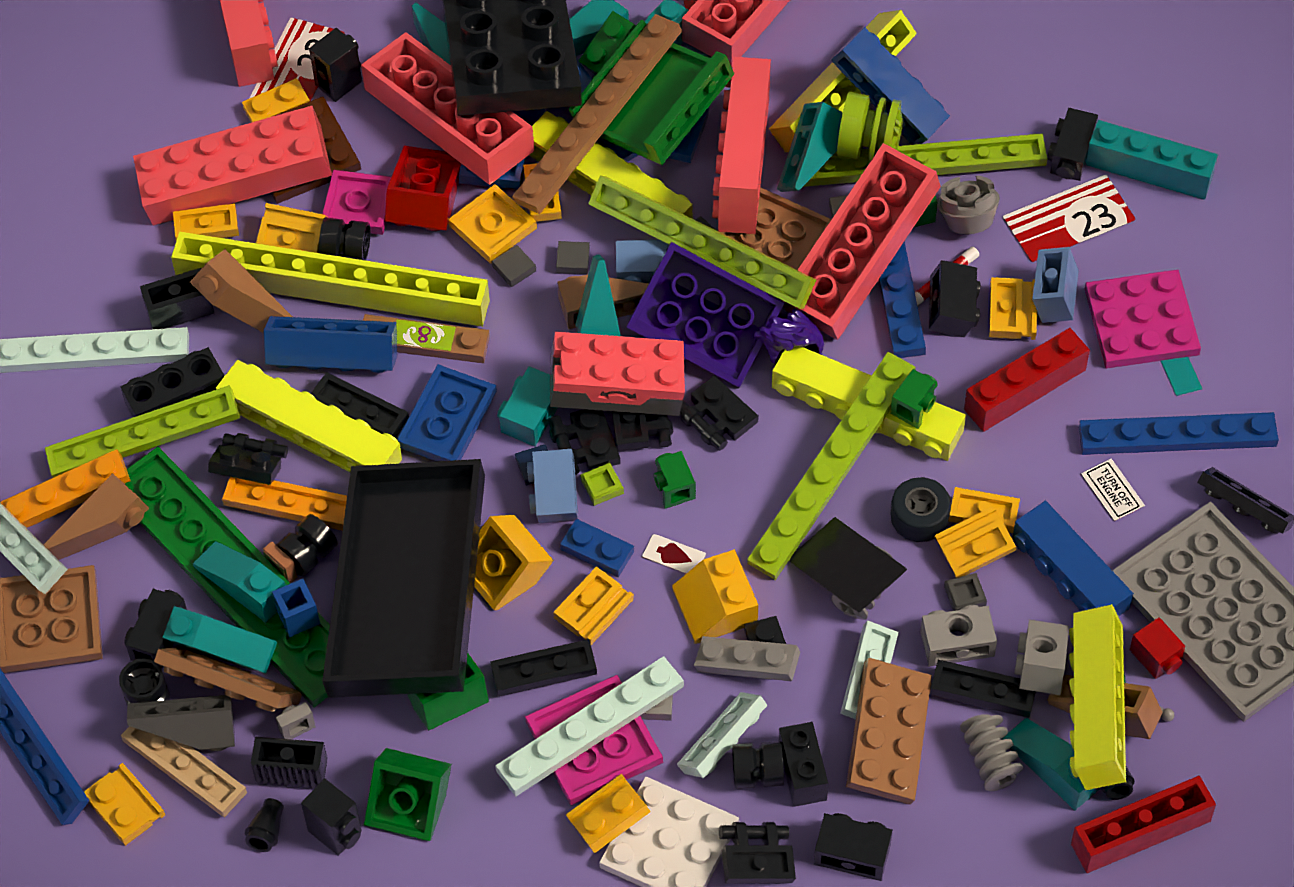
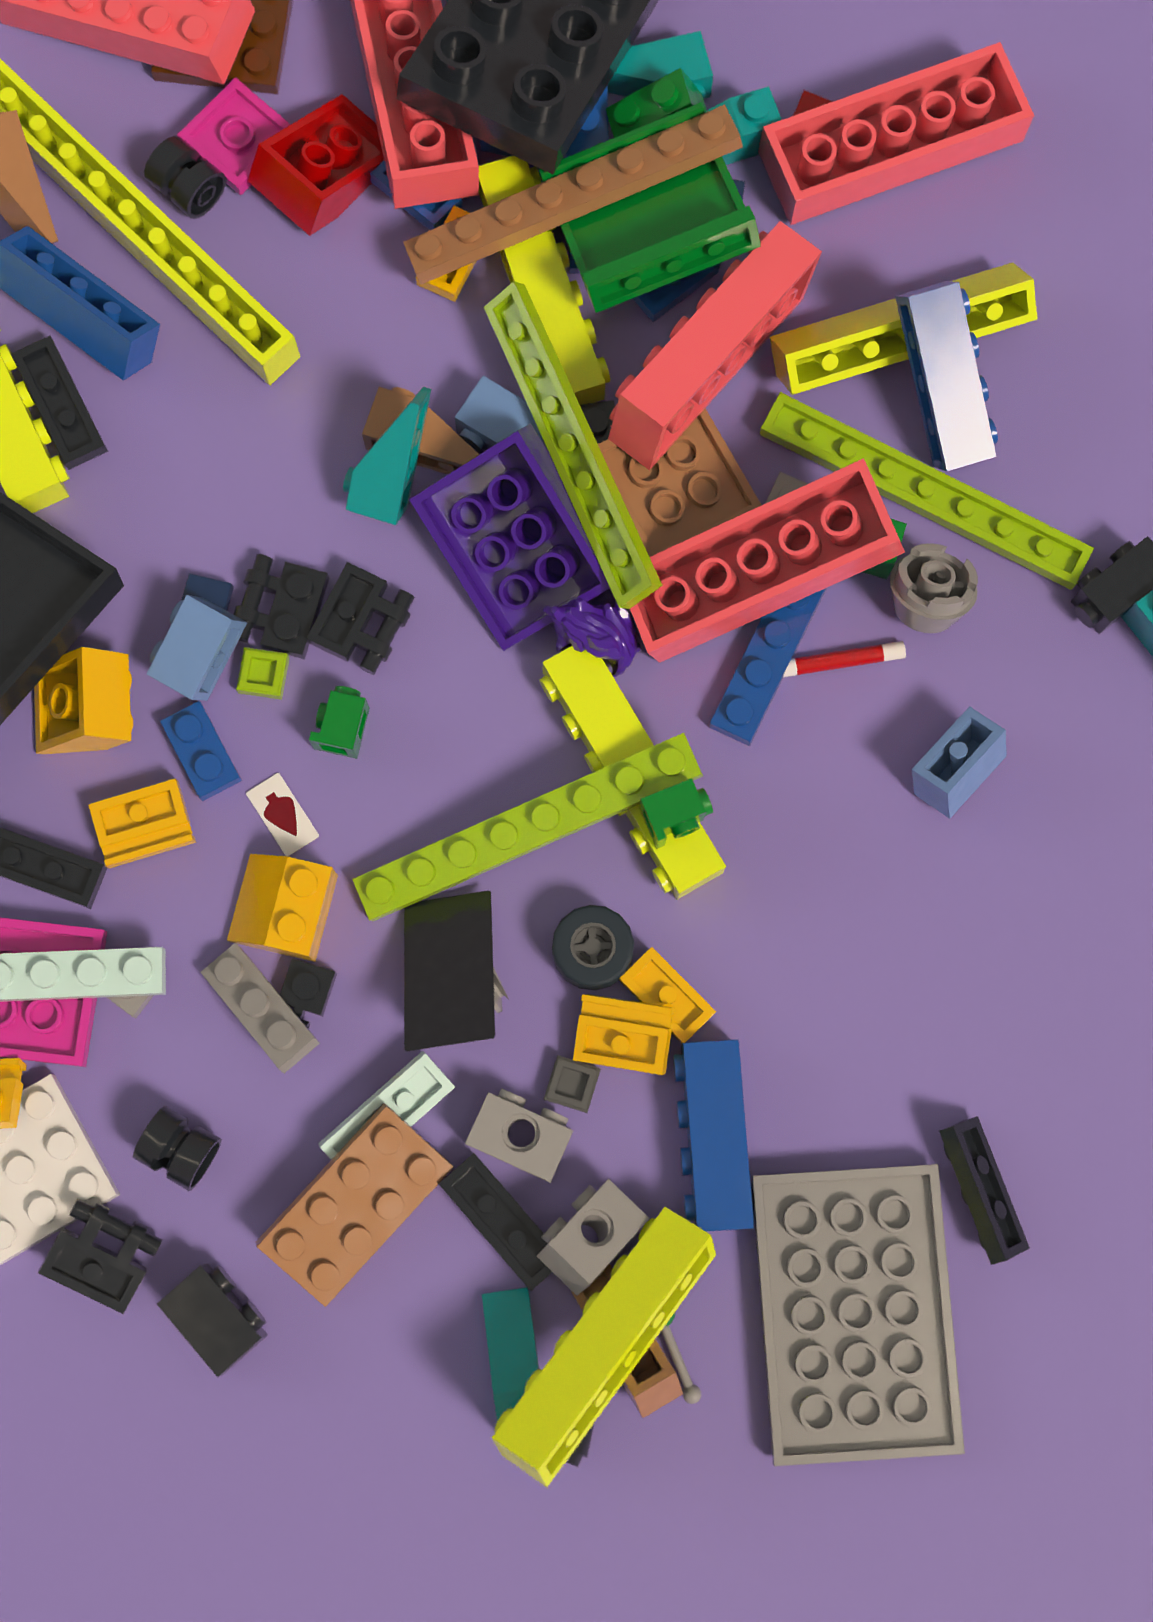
camera: 30 degrees right, 20 degrees up
yellow plate [173,203,239,240] -> none
yellow plate [256,203,327,253] -> none
plate [363,314,490,363] -> none
blue plate [397,364,497,461] -> none
yellow plate [448,184,537,264] -> none
dark grey tile [492,245,536,287] -> none
teal brick [497,366,558,447] -> none
coral piece [550,332,685,416] -> none
dark grey tile [556,241,590,274] -> none
light aqua plate [677,692,767,778] -> none
black plate [680,375,759,451] -> none
teal slope [777,102,843,192] -> none
black brick [778,721,828,807] -> none
lime wheel [837,92,903,162] -> none
black brick [929,260,981,337] -> none
light grey piece [960,714,1023,791] -> none
red brick [964,328,1090,432] -> none
yellow plate [989,277,1037,340] -> none
sticker [1003,175,1135,262] -> none
red brick [1071,775,1216,873] -> none
blue plate [1079,412,1279,455] -> none
white sticker [1081,459,1145,521] -> none
dark pink plate [1084,269,1201,369] -> none
red brick [1129,617,1186,679] -> none
teal sticker [1161,357,1202,396] -> none

